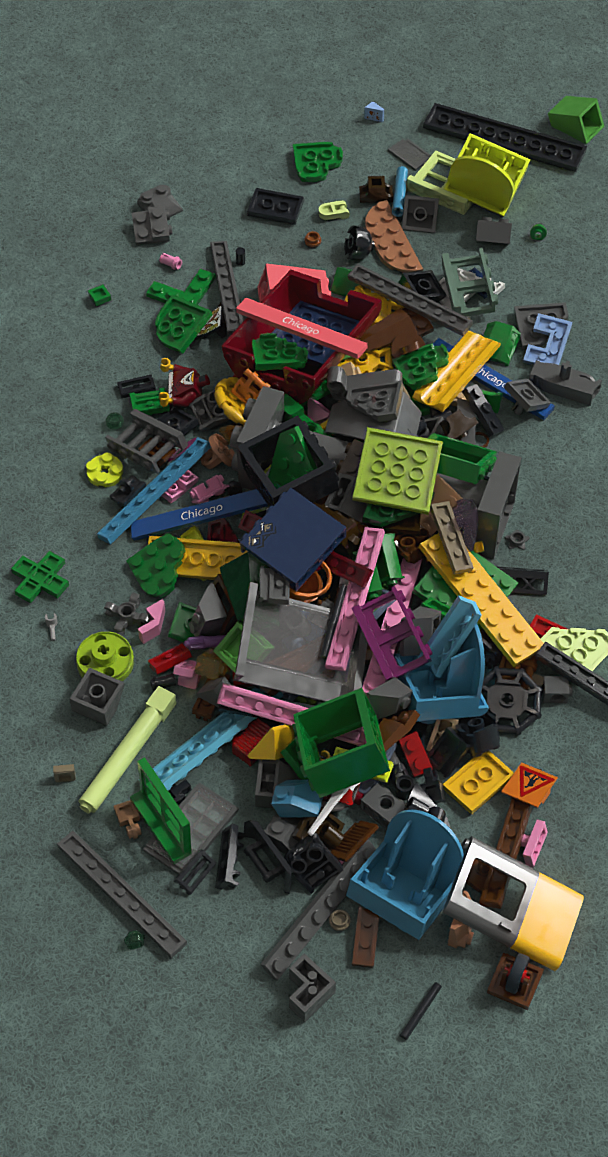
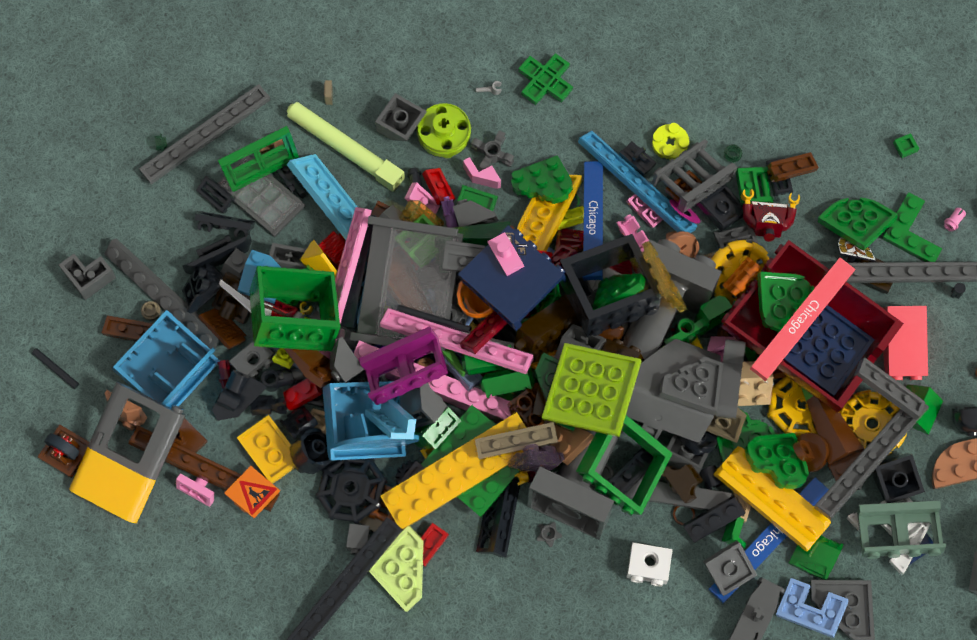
camera: 95 degrees right, 15 degrees up
none -> bright pink tile [488,232,524,276]
none -> white brick [627,543,673,586]
none -> clear yellow plate [642,241,687,313]
none -> reddish brown hinge [767,152,819,182]
none -> dark grey plate [854,357,925,419]

